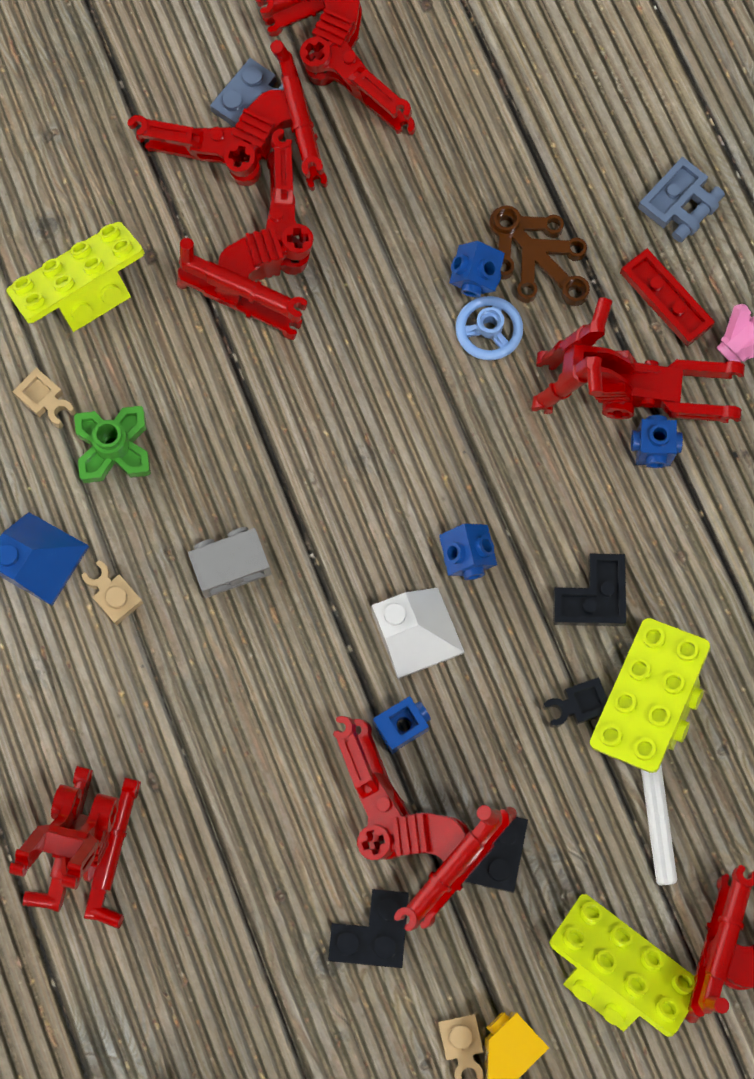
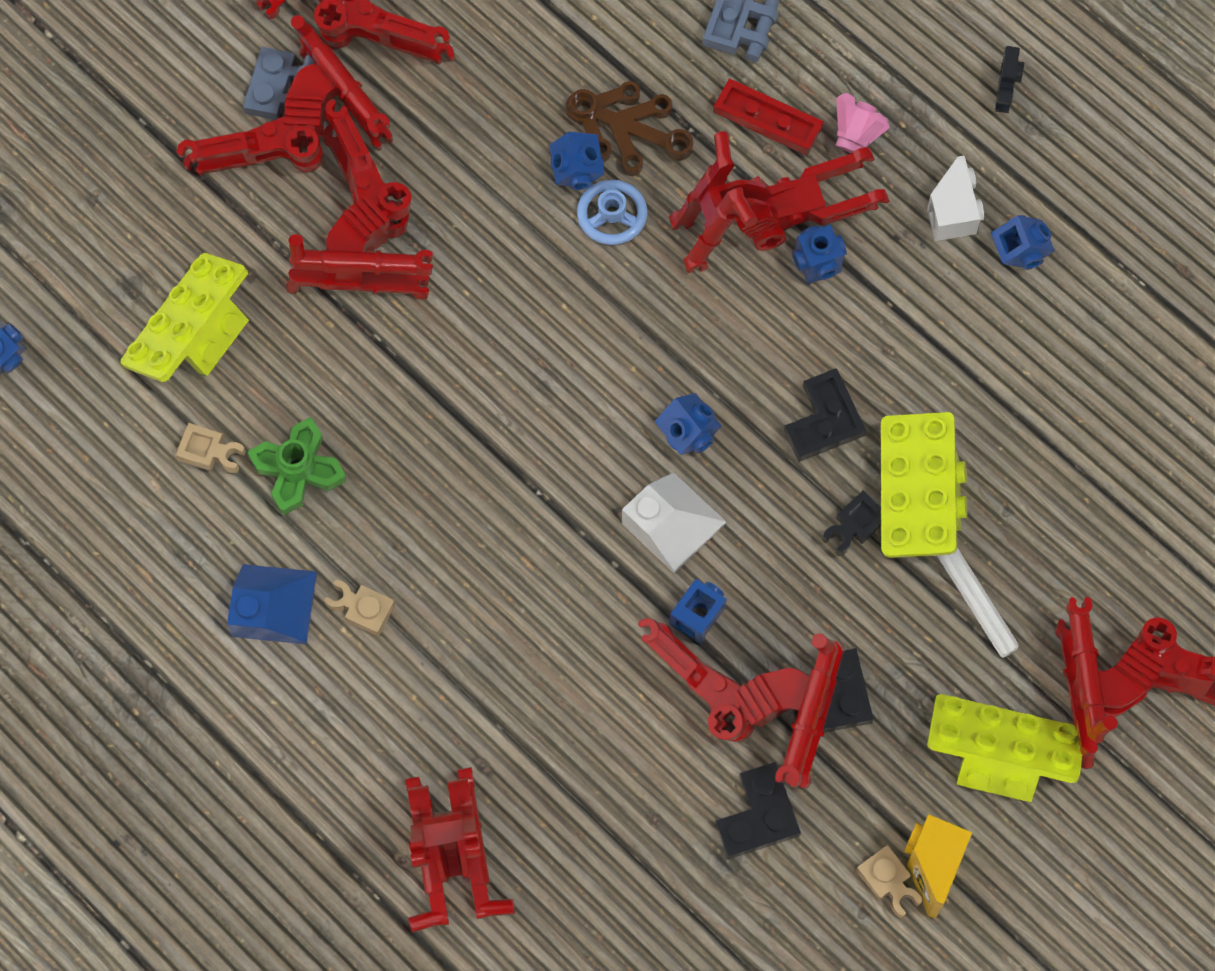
camera: 25 degrees left, 5 degrees down
light grey brick [188,527,272,599] -> none

